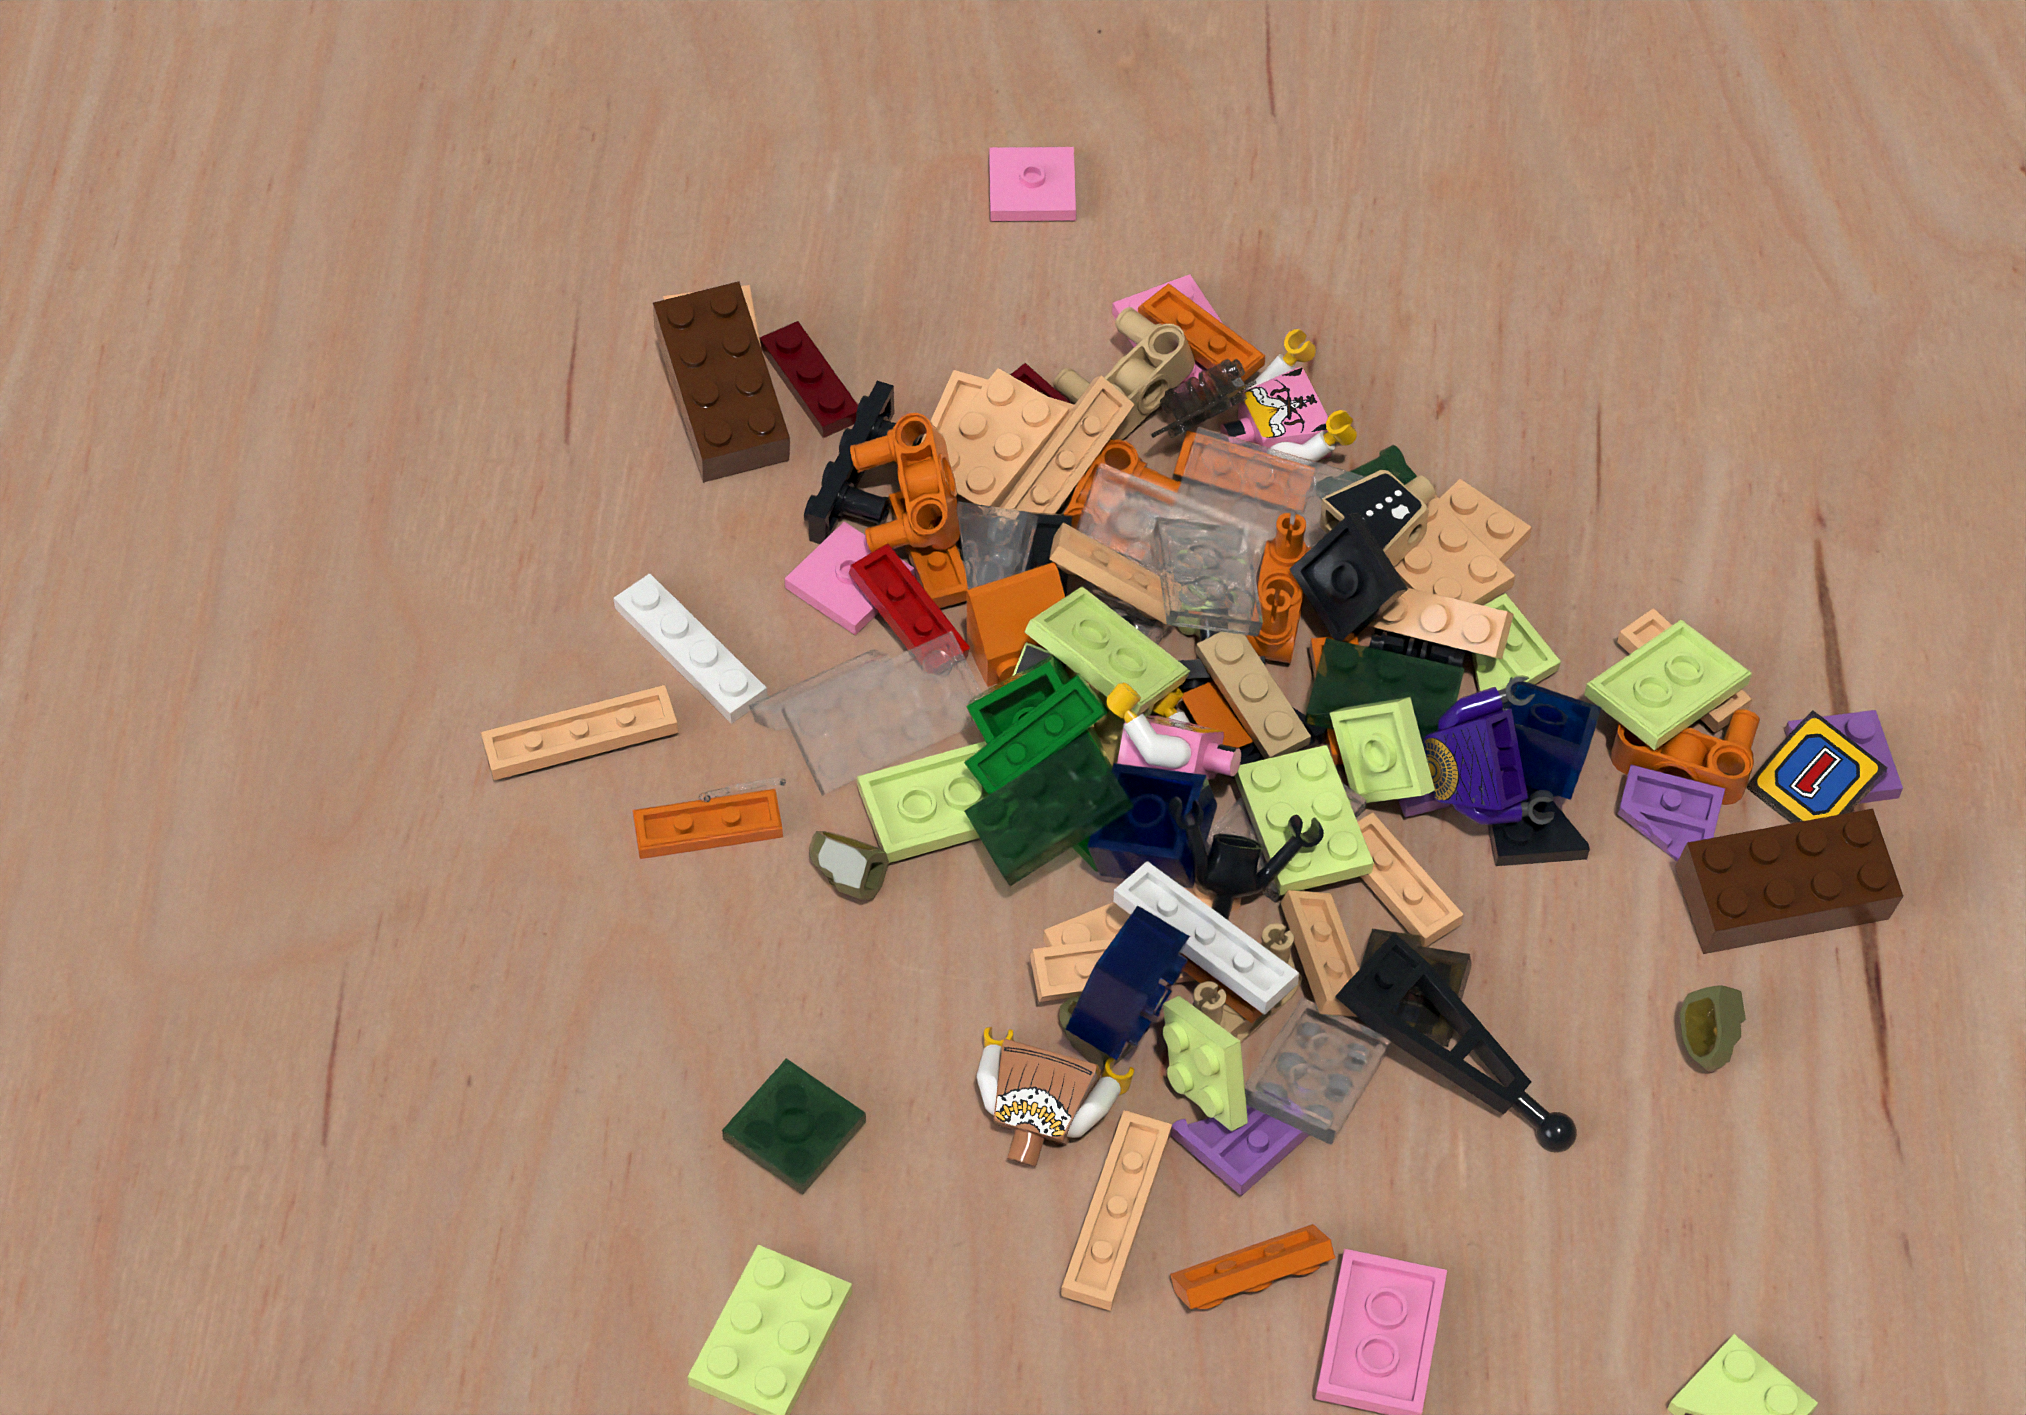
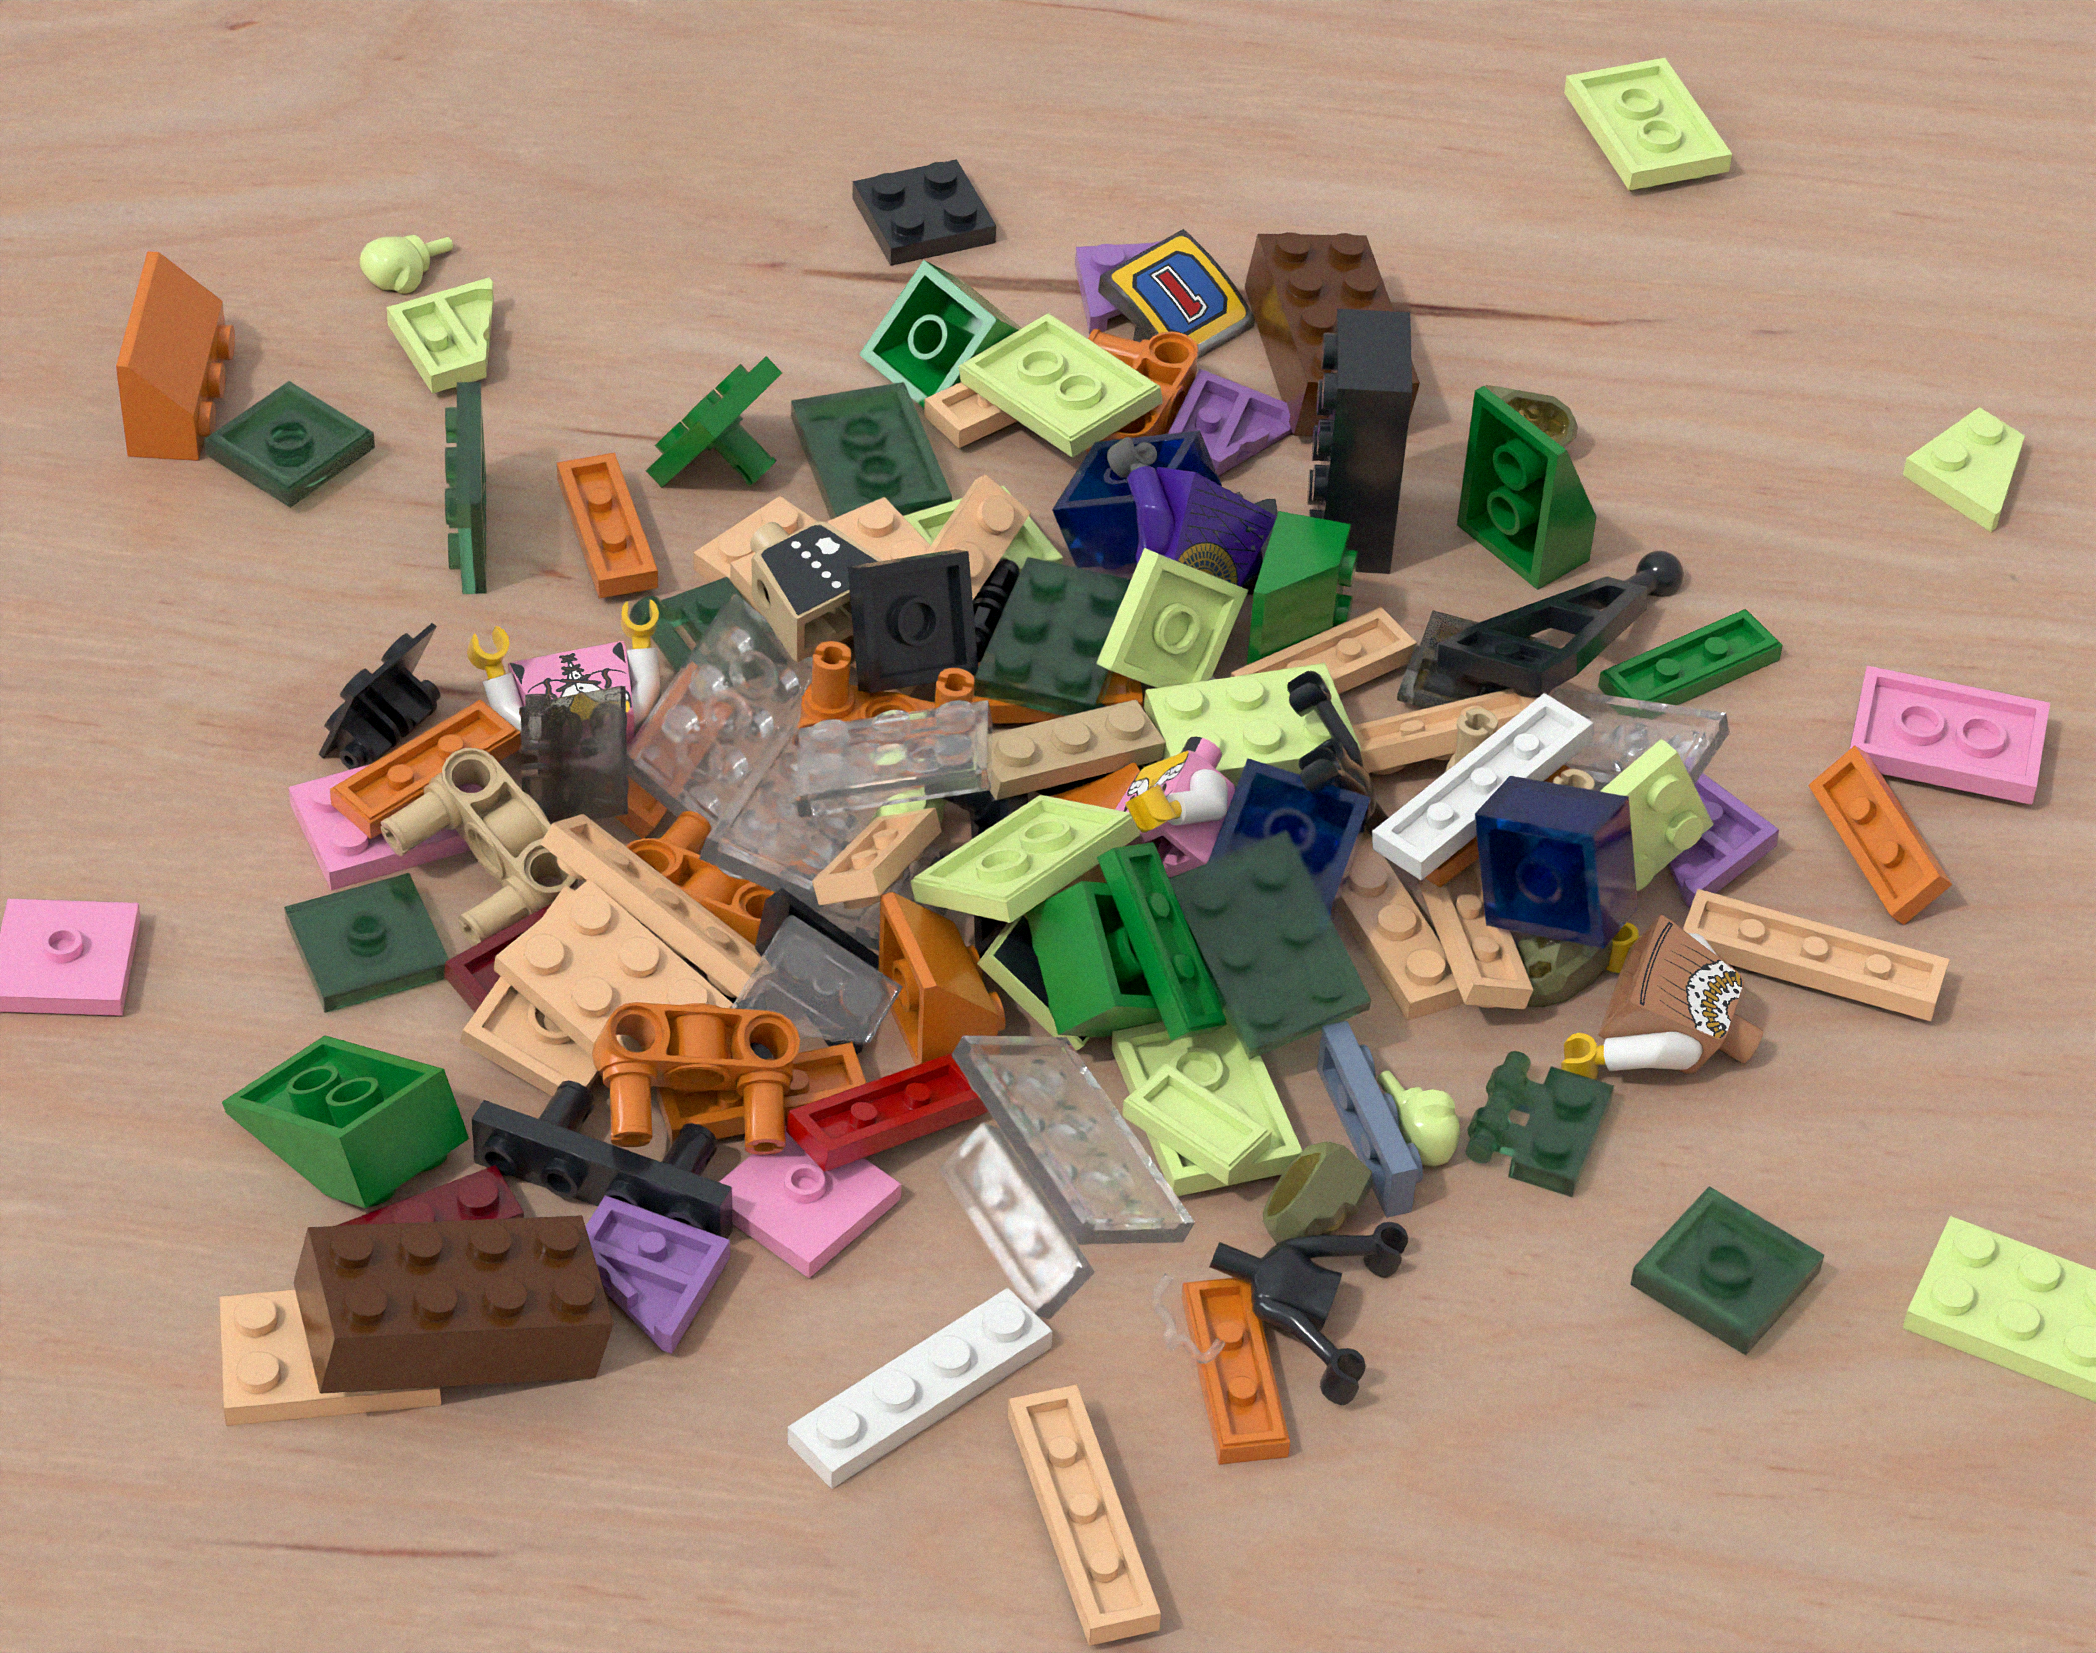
camera: 90 degrees left, 10 degrees down
none -> orange slope [116,251,235,461]
none -> clear green plate [204,381,375,508]
none -> green slope [222,1035,470,1208]
none -> clear green plate [284,873,449,1013]
none -> black hinge [318,623,440,770]
none -> yellowish green piece [359,234,453,294]
none -> yellowish green wing [387,277,494,394]
none -> clear green plate [445,382,487,594]
none -> orange plate [556,452,658,599]
none -> medium lavender wing [586,1195,730,1354]
none -> green plate [645,356,782,488]
none -> clear green plate [791,382,952,519]
none -> black plate [852,159,996,266]
none -> green slope [859,260,1022,408]
none -> yellowish green tile [1122,1063,1272,1186]
none -> black piece [1209,1222,1408,1405]
none -> green slope [1247,511,1358,665]
none -> black brick [1307,309,1412,574]
none -> sand blue plate [1317,1021,1423,1218]
none -> yellowish green piece [1377,1071,1460,1167]
none -> green slope [1457,386,1597,590]
none -> clear green plate [1465,1051,1614,1198]
none -> green tile [1598,609,1783,724]

